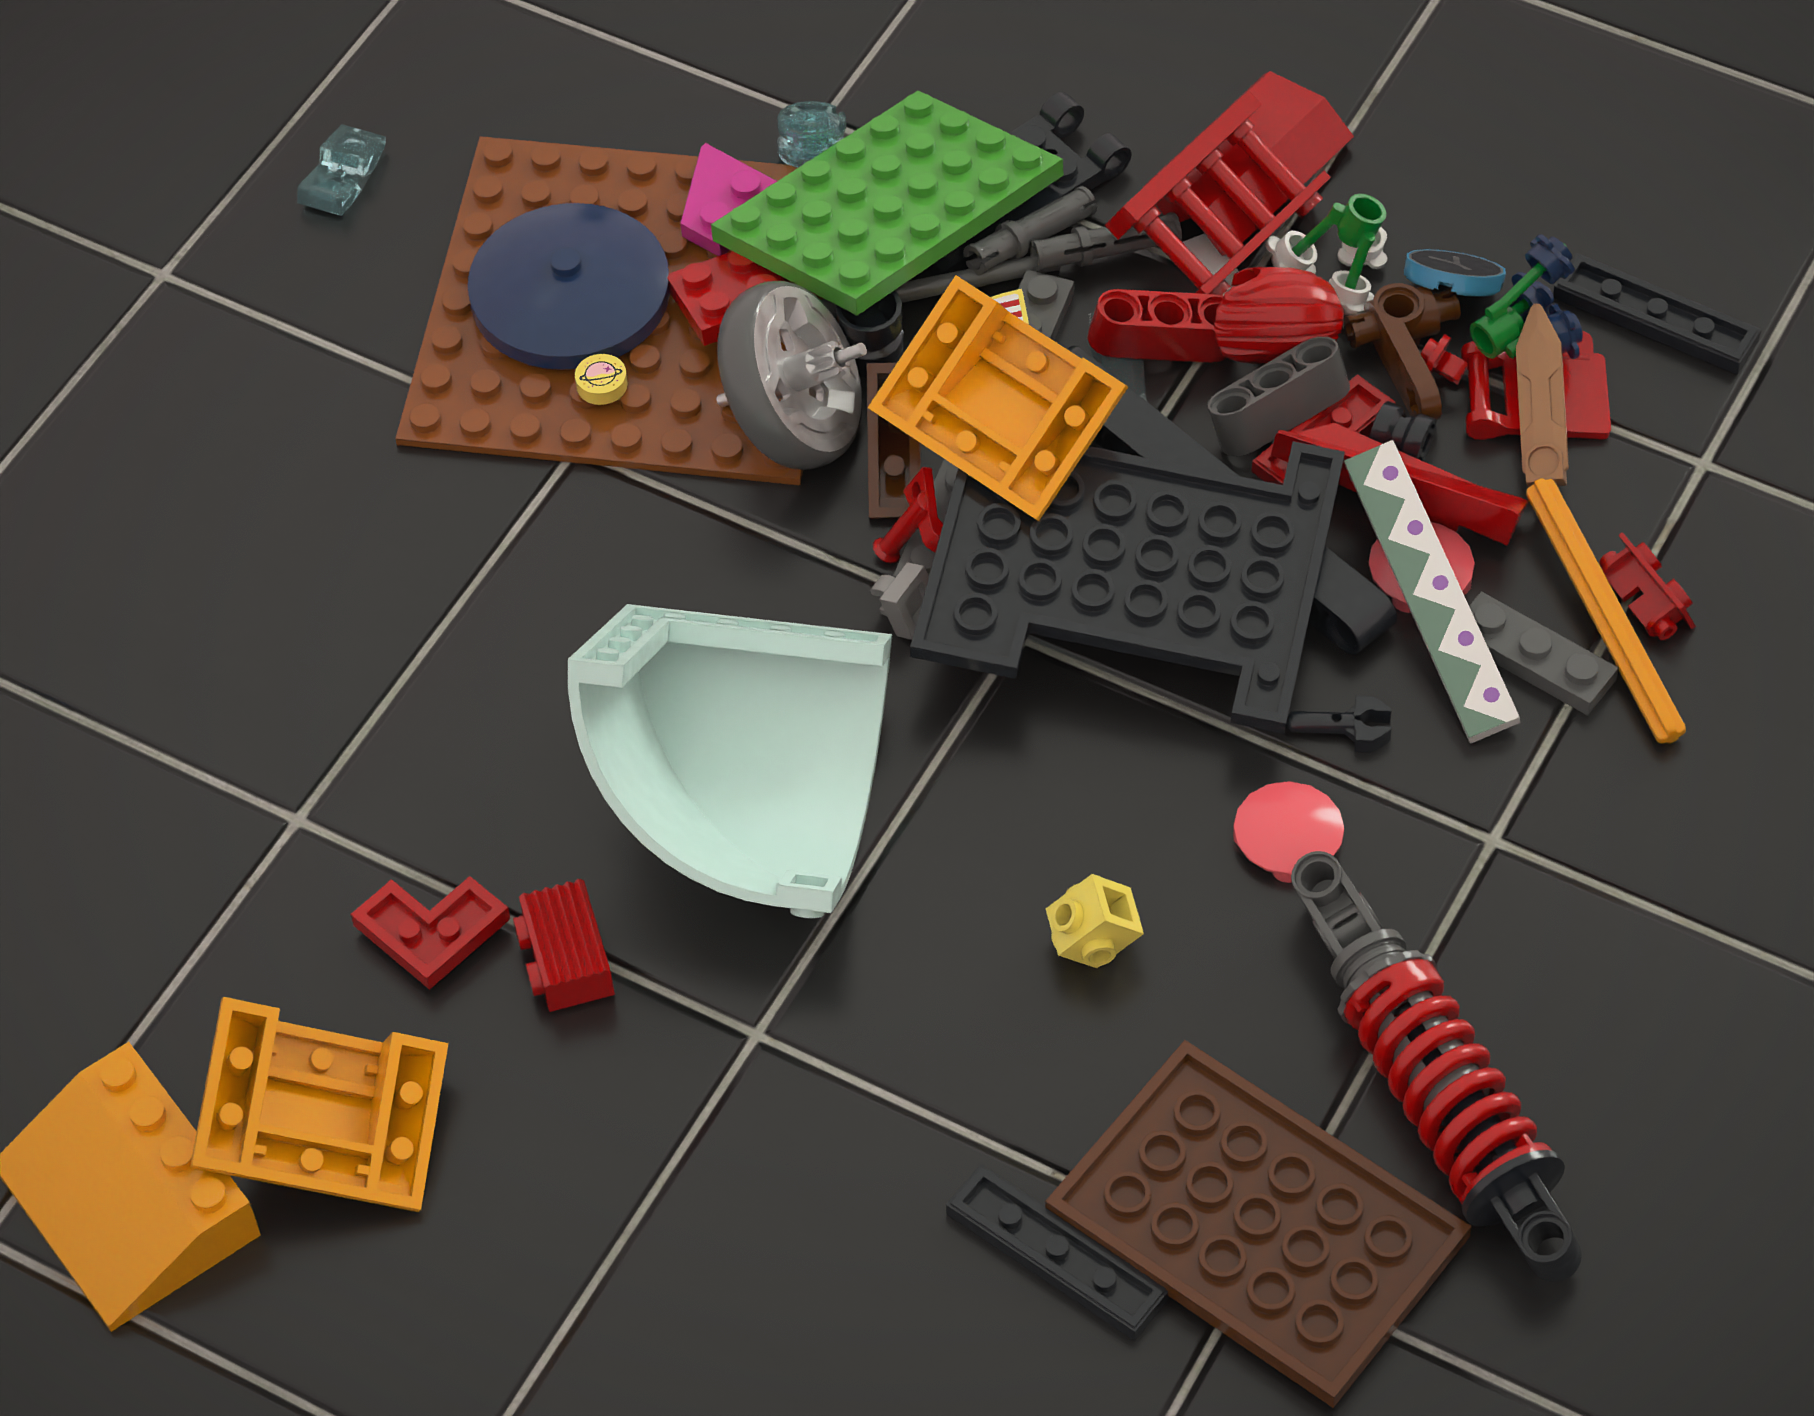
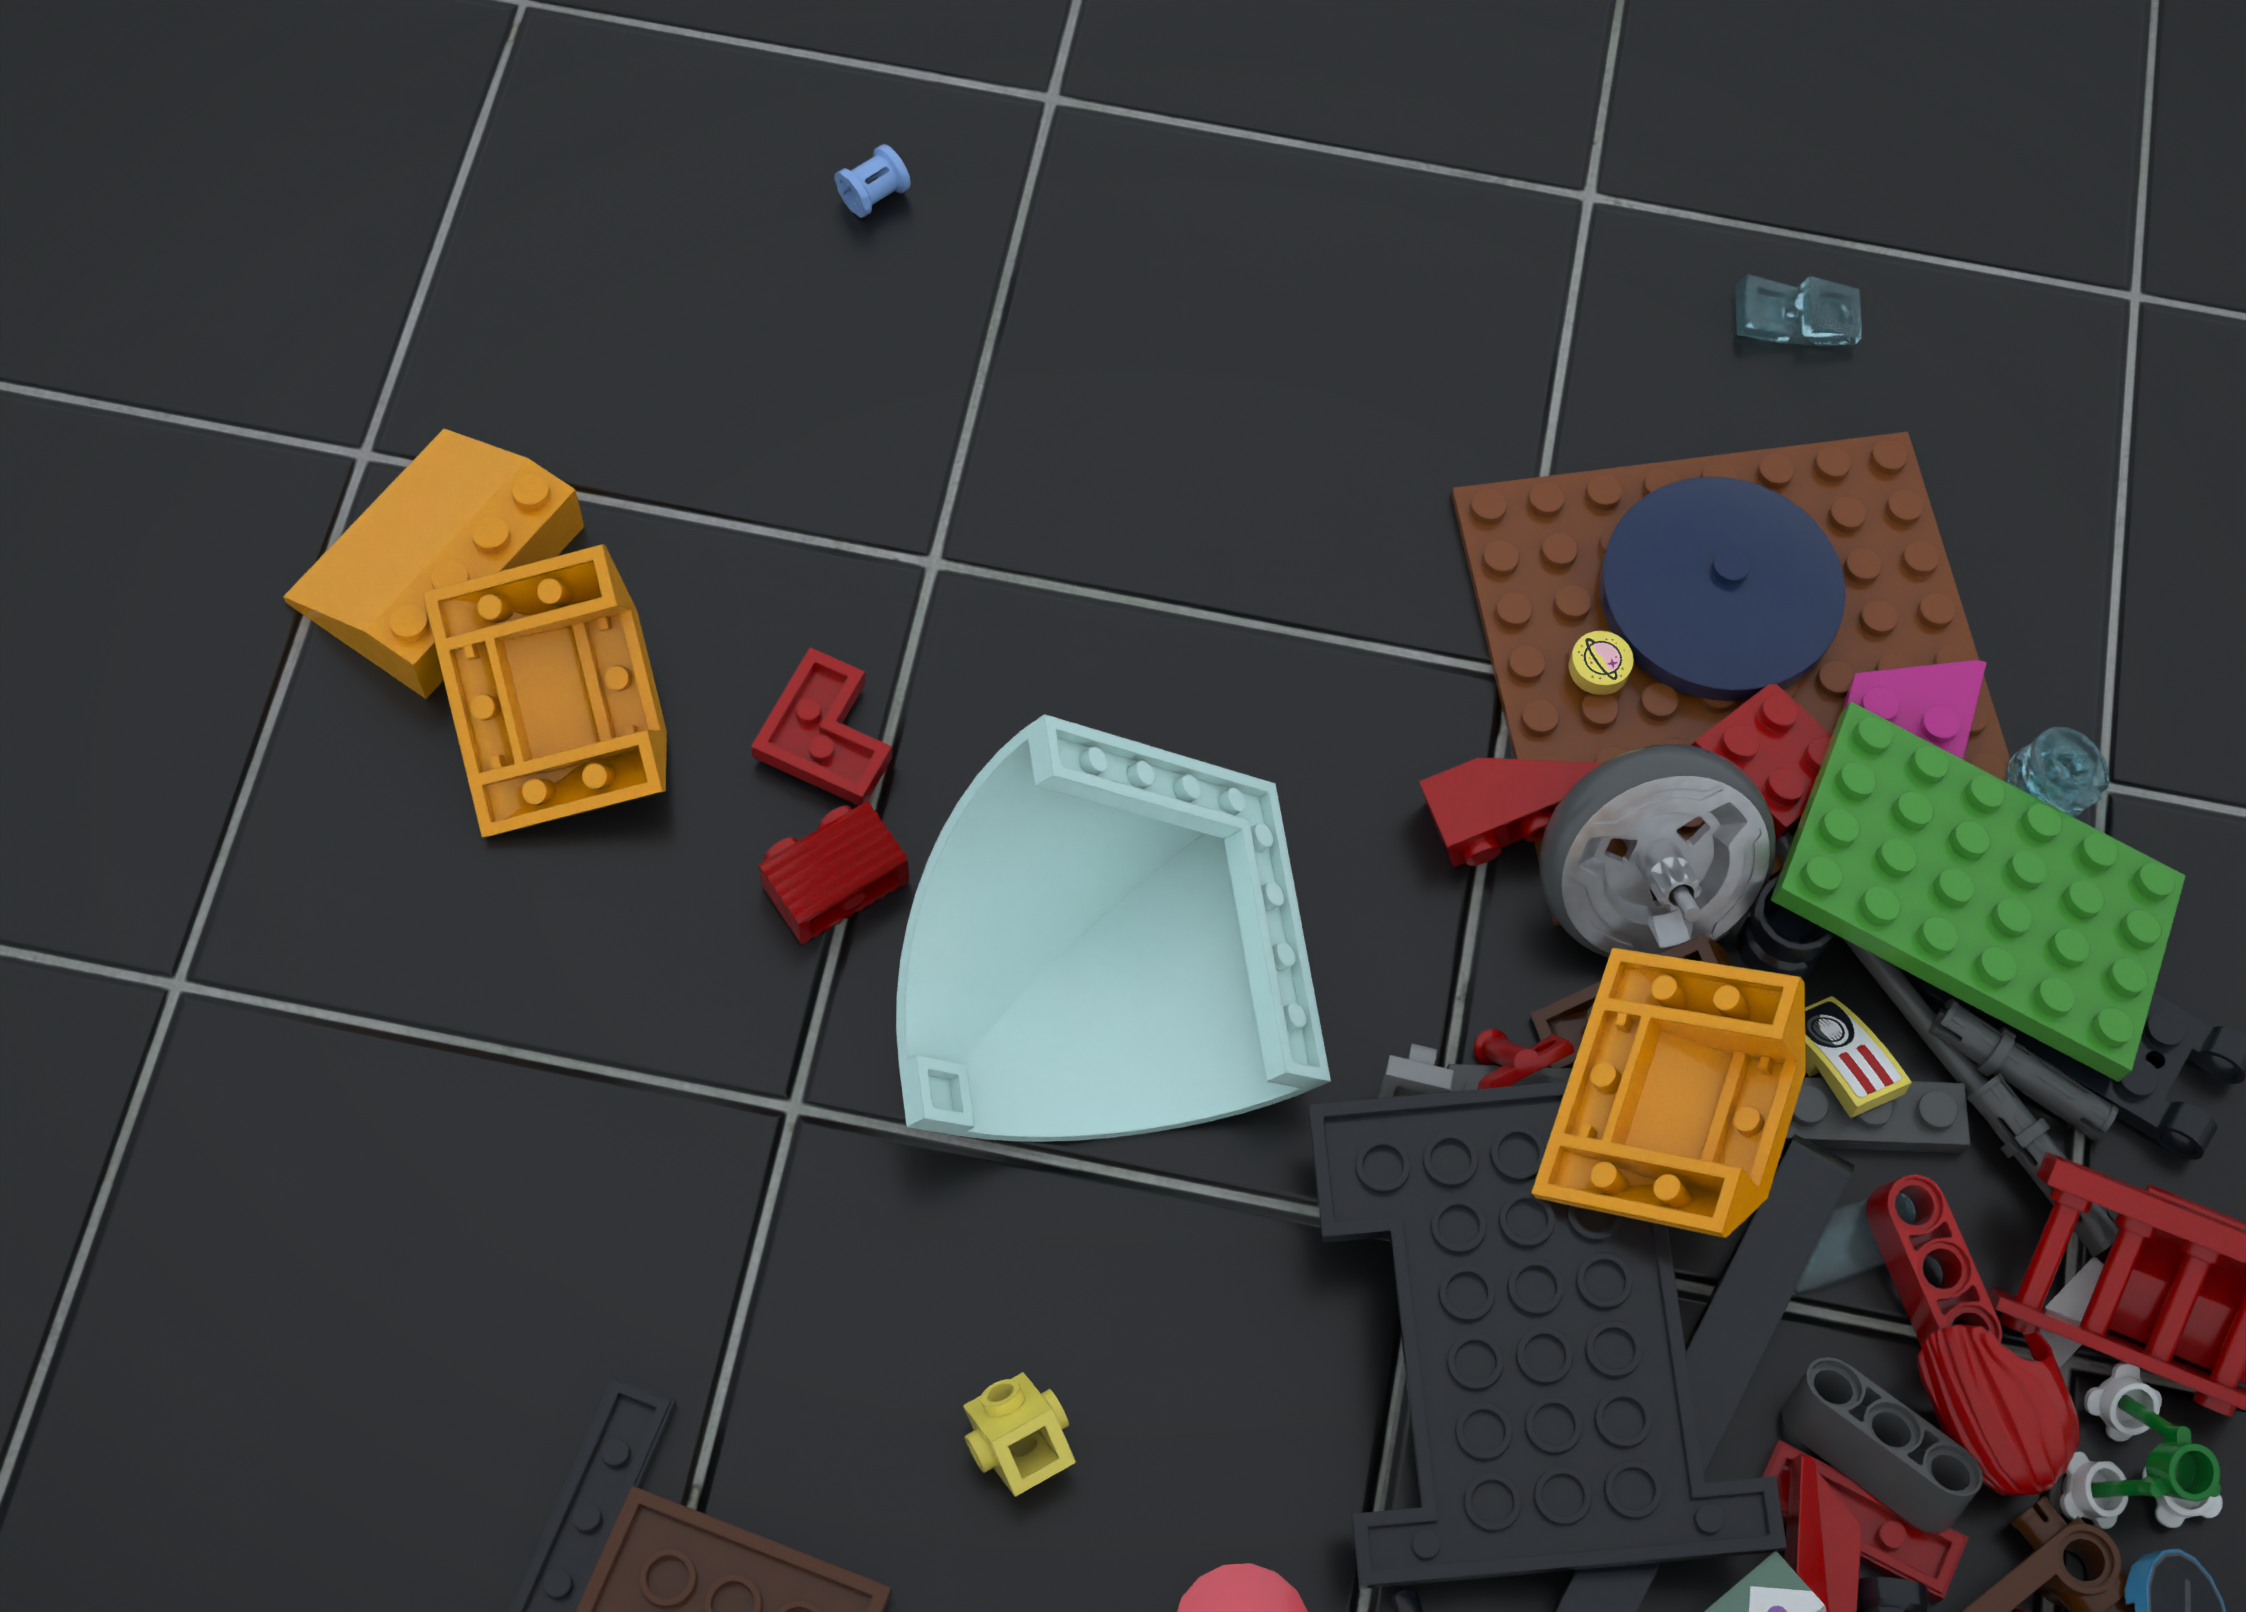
camera: 65 degrees right, 10 degrees up
none -> red slope [1419,758,1602,868]

